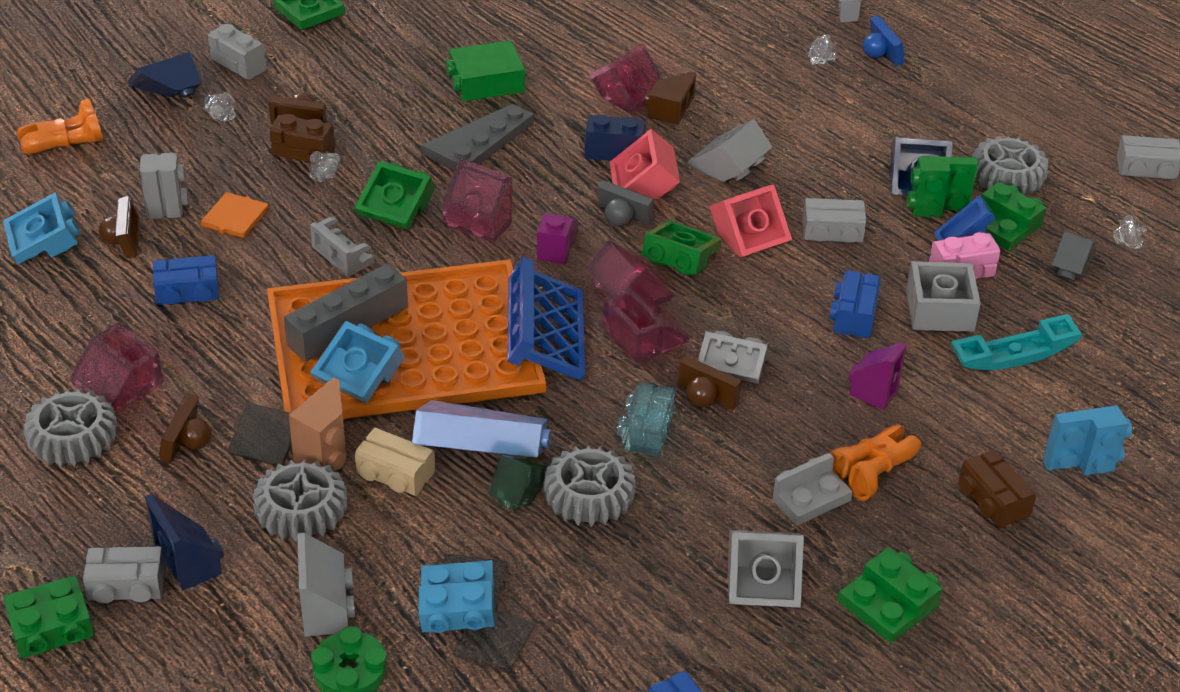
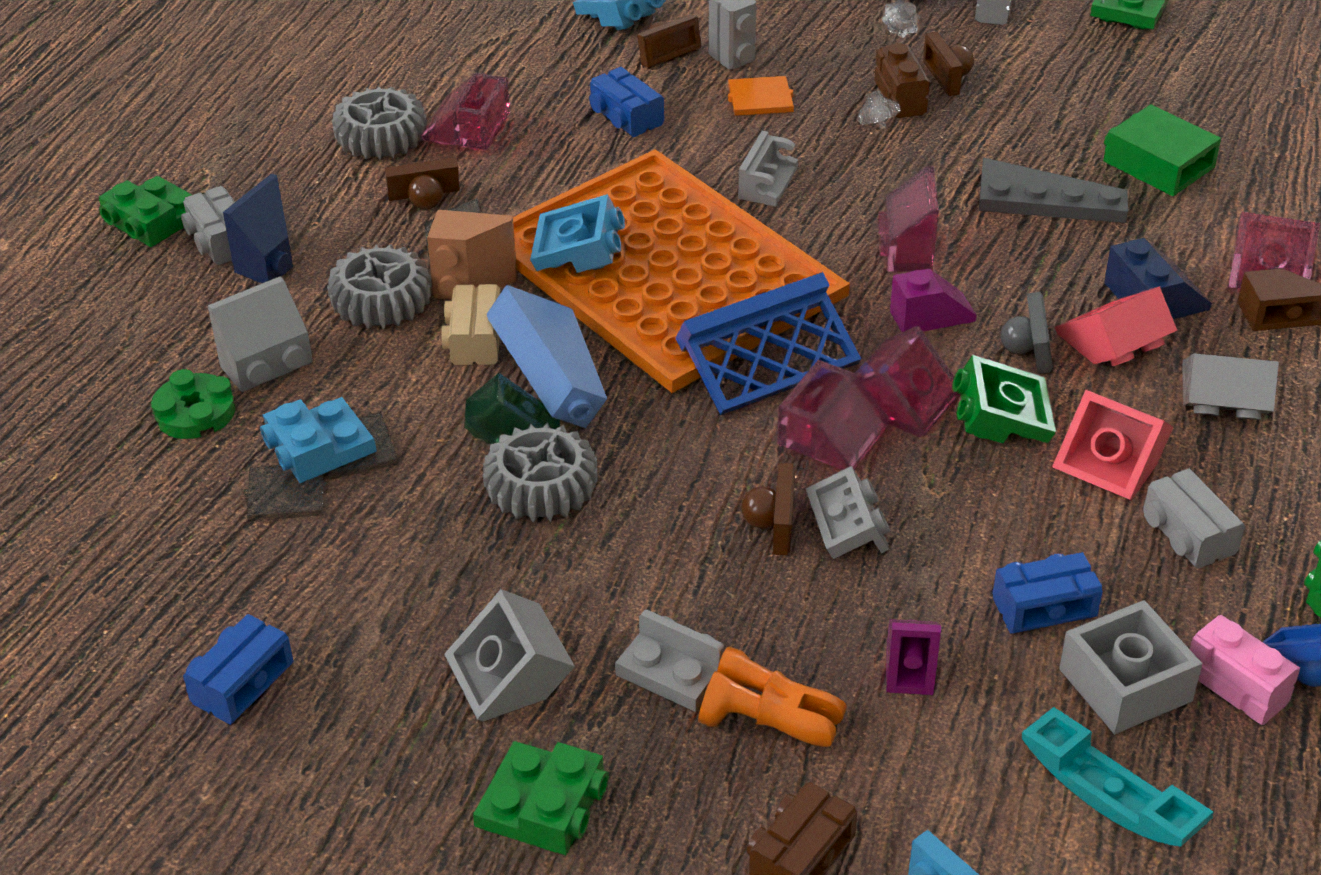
camera: 65 degrees right, 0 degrees up
dark grey brick [284,263,408,362] -> none
green plate [354,161,435,230] -> none
clear light blue brick [617,382,676,457] -> none

